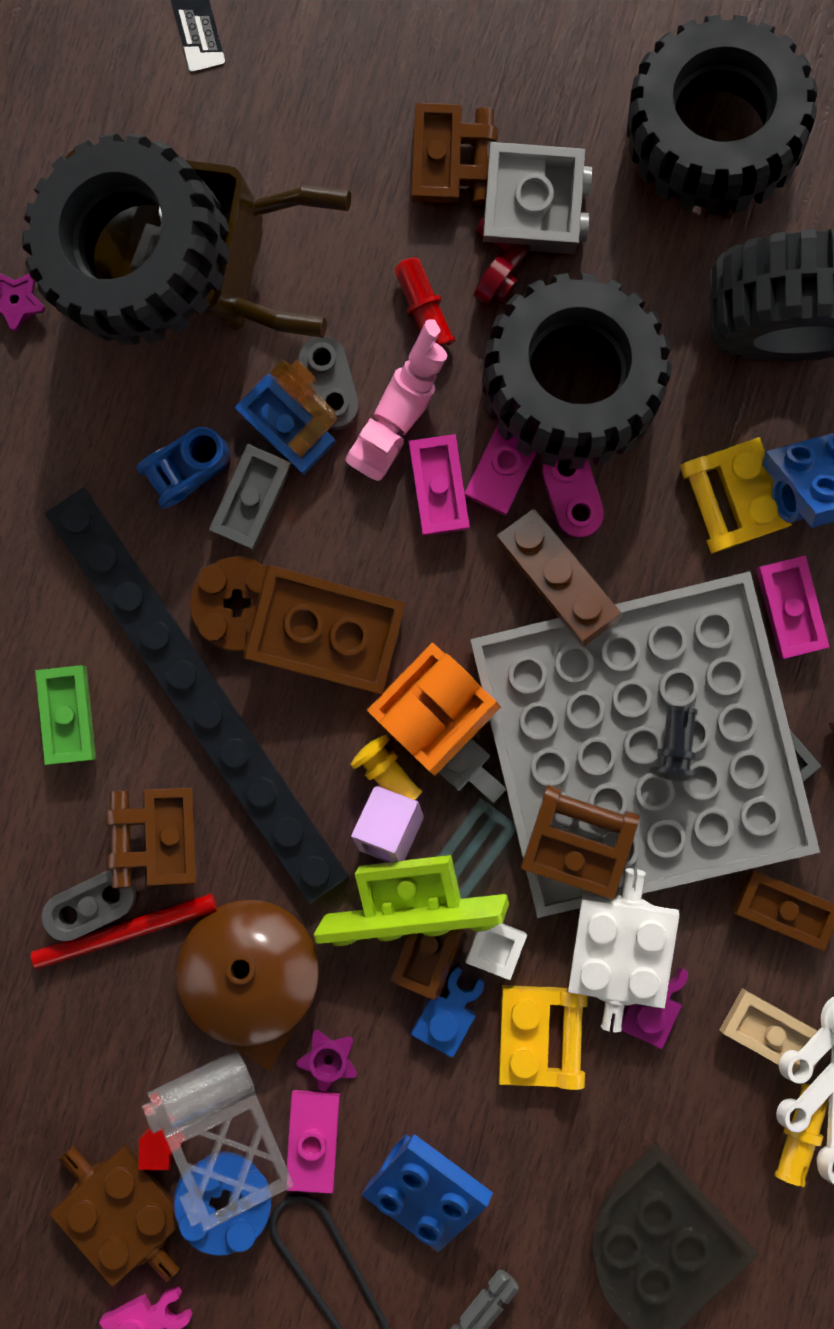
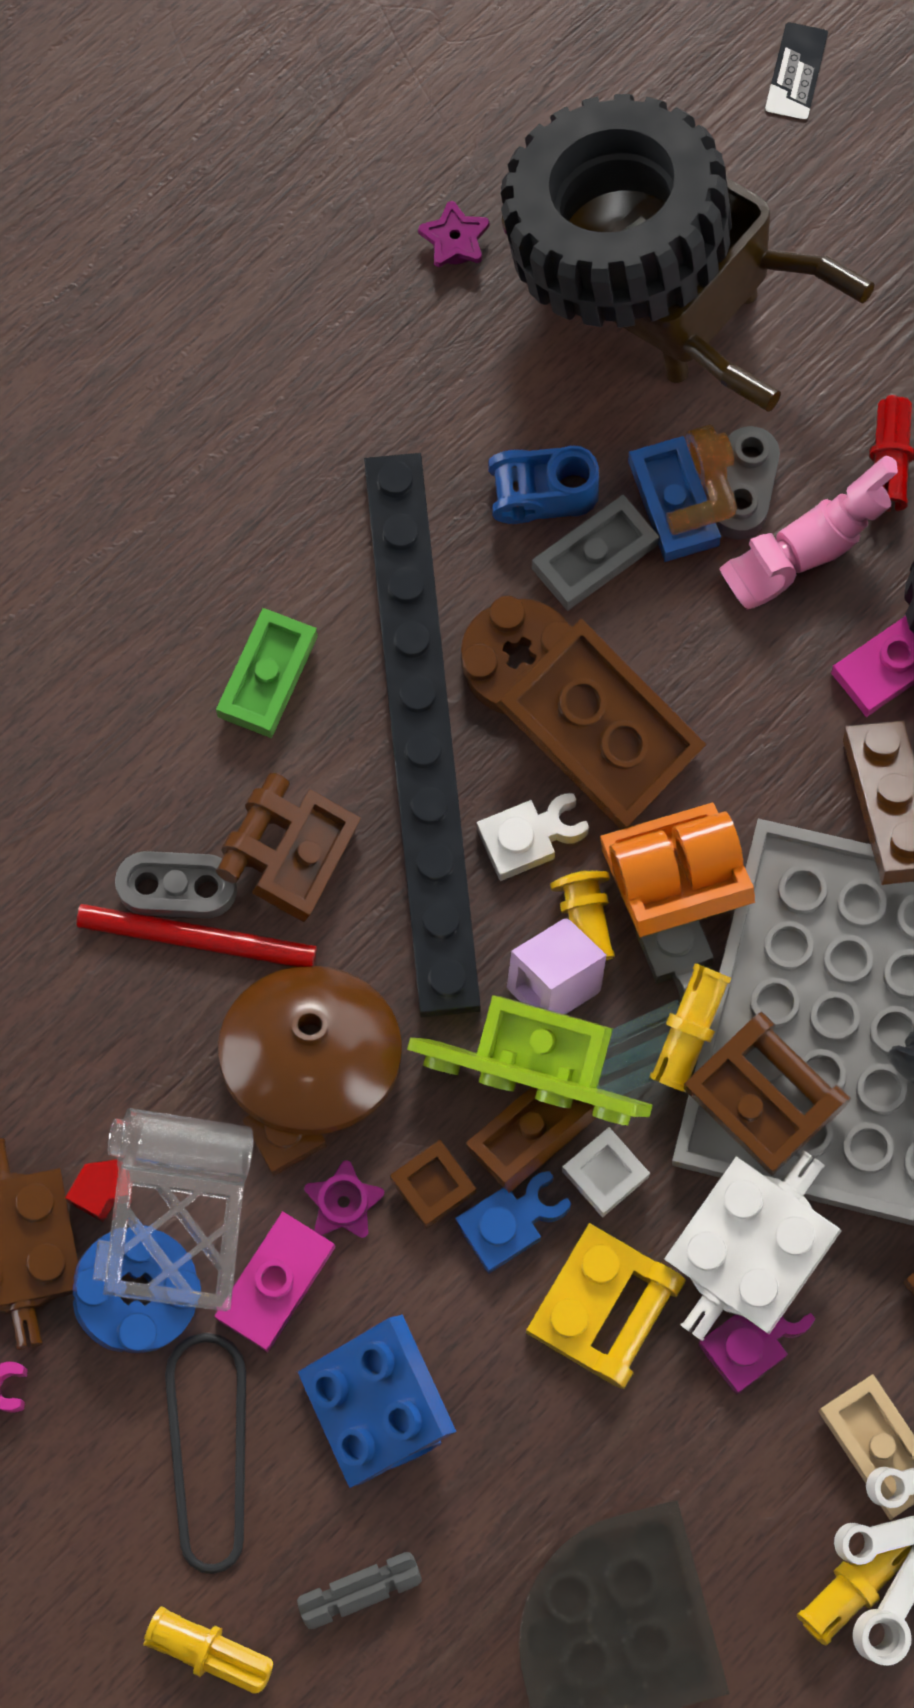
camera: 30 degrees right, 15 degrees down
dark pink plate [409,434,470,536] -> none
none -> reddish brown plate [390,1140,476,1229]
none -> white plate [477,793,589,881]
none -> yellow pin [649,963,732,1092]

